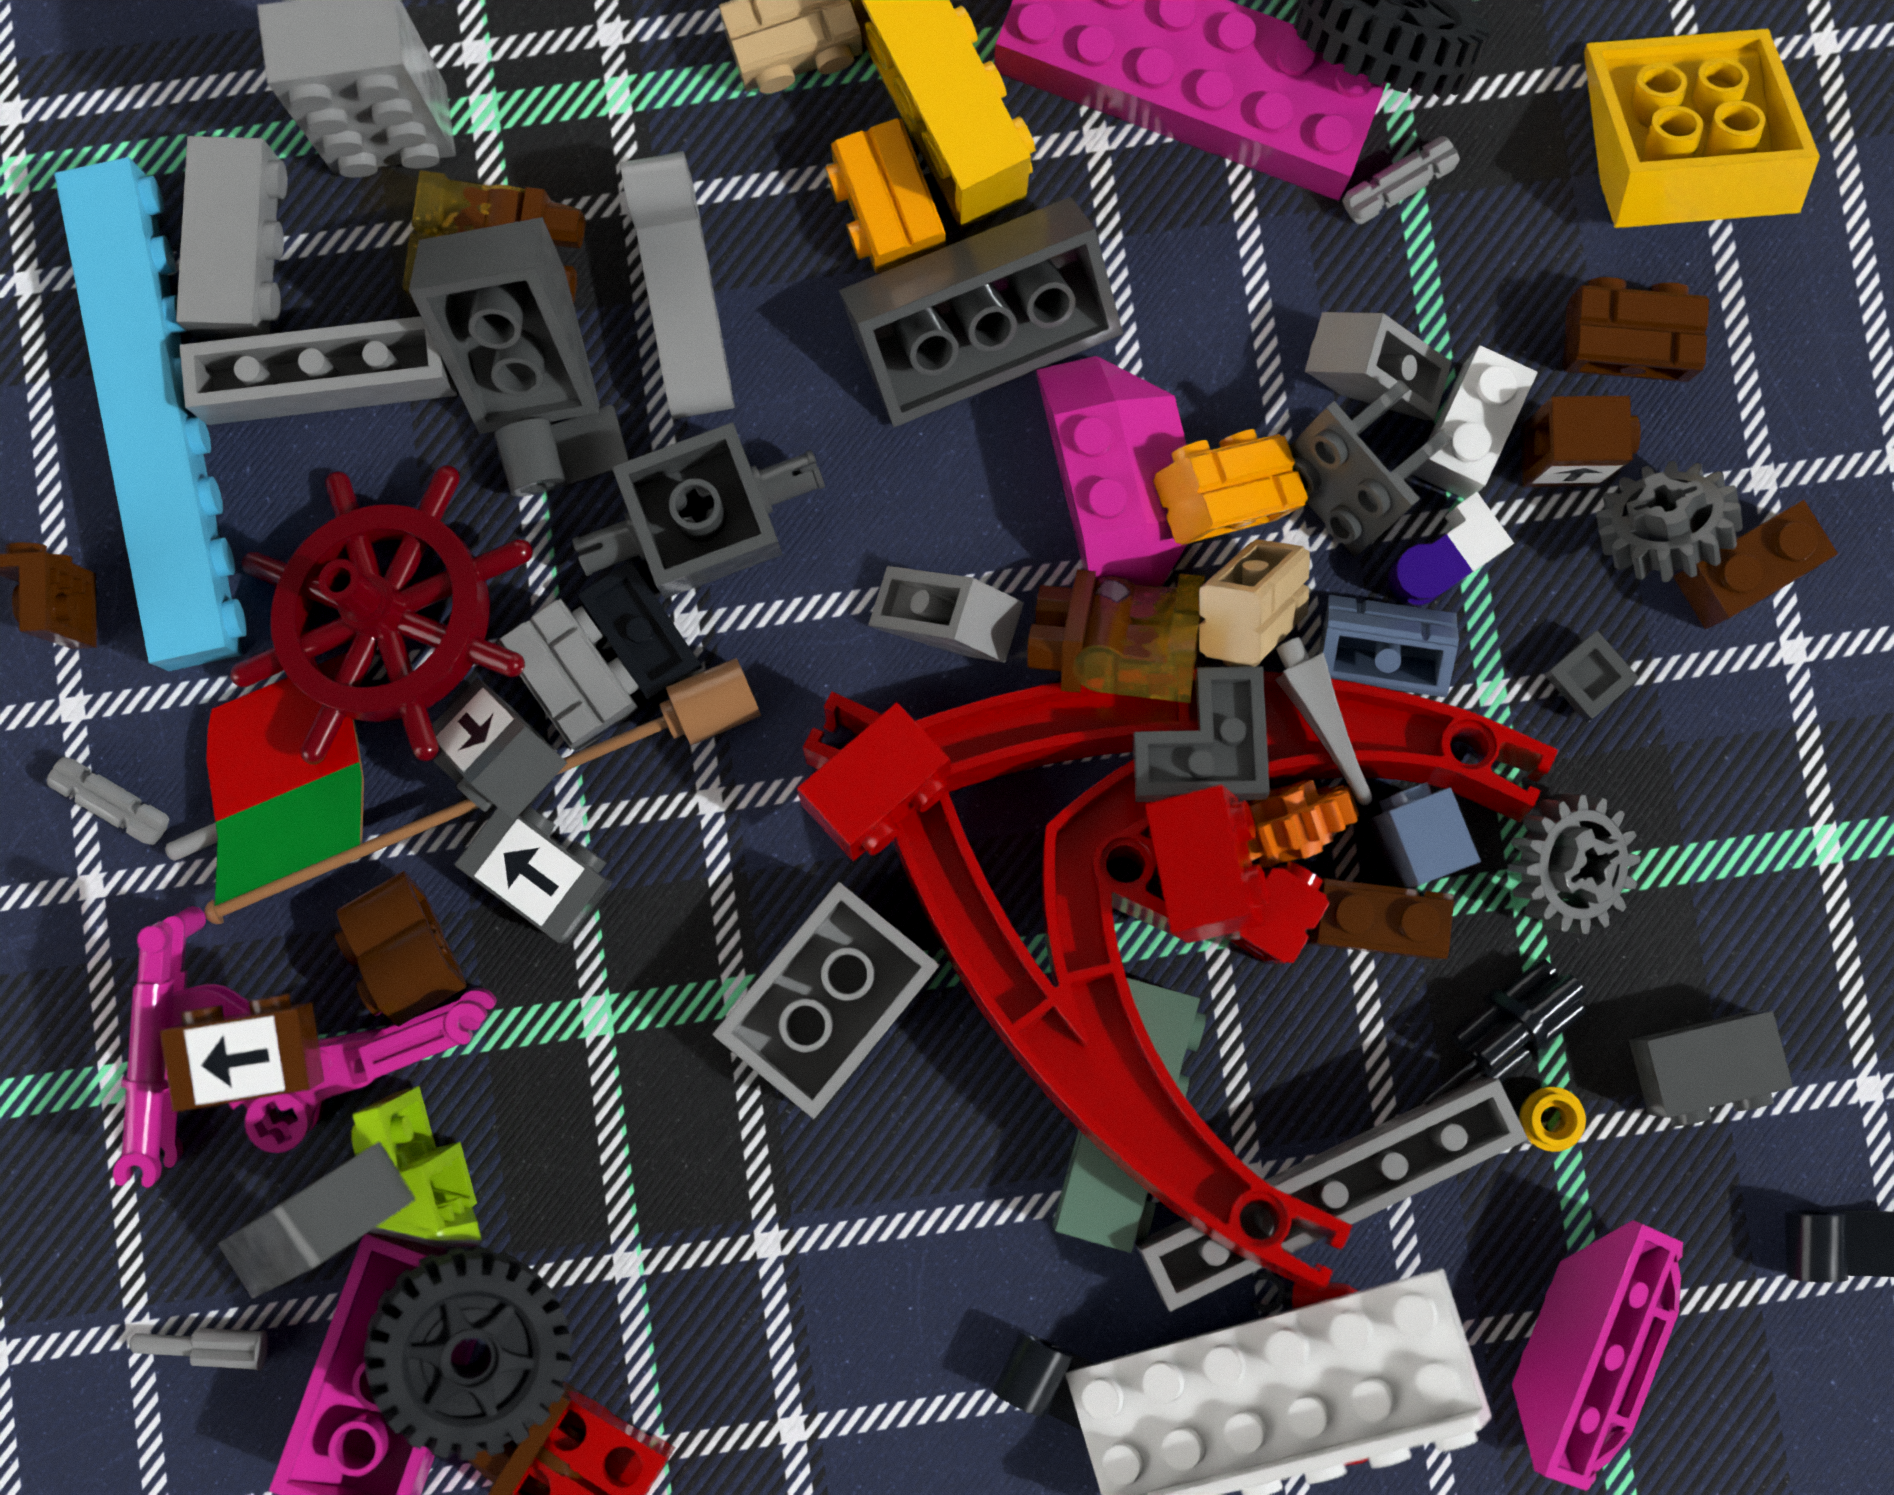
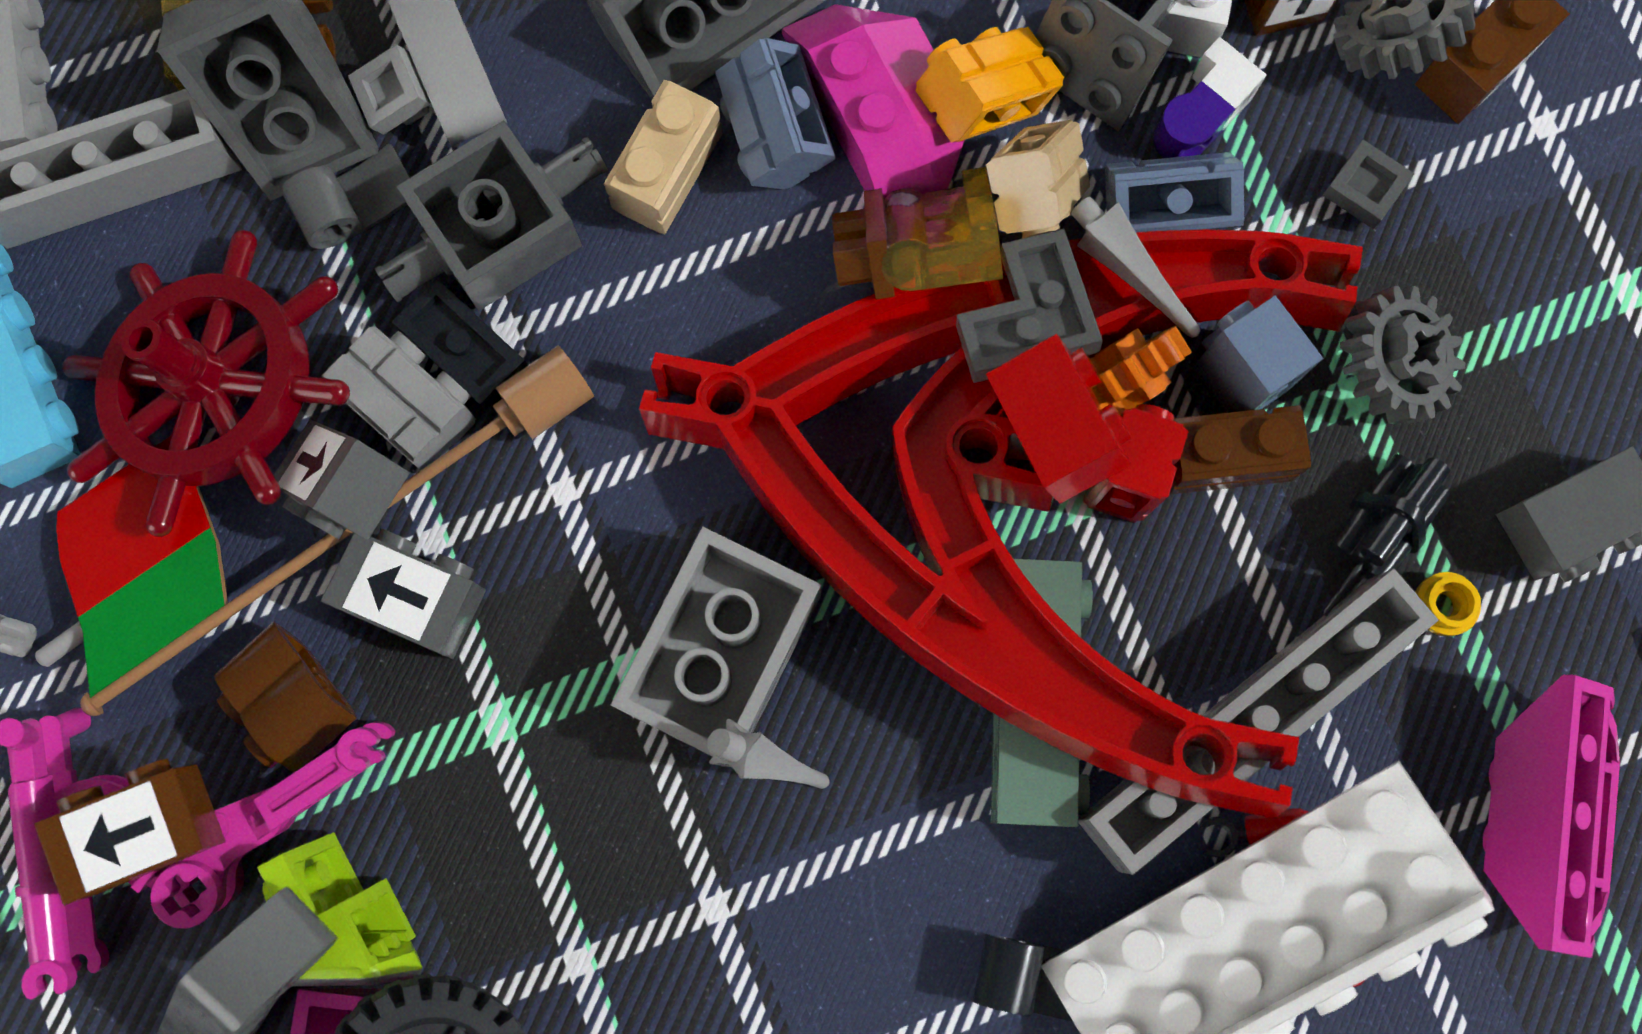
camera: 10 degrees left, 5 degrees down
red brick [797,702,951,862] -> none
light grey slope [868,566,1024,663] -> none
none -> light grey tile [348,45,431,134]
none -> tan brick [604,80,722,235]
none -> light grey piece [707,719,830,789]
none -> sand blue brick [715,38,836,190]

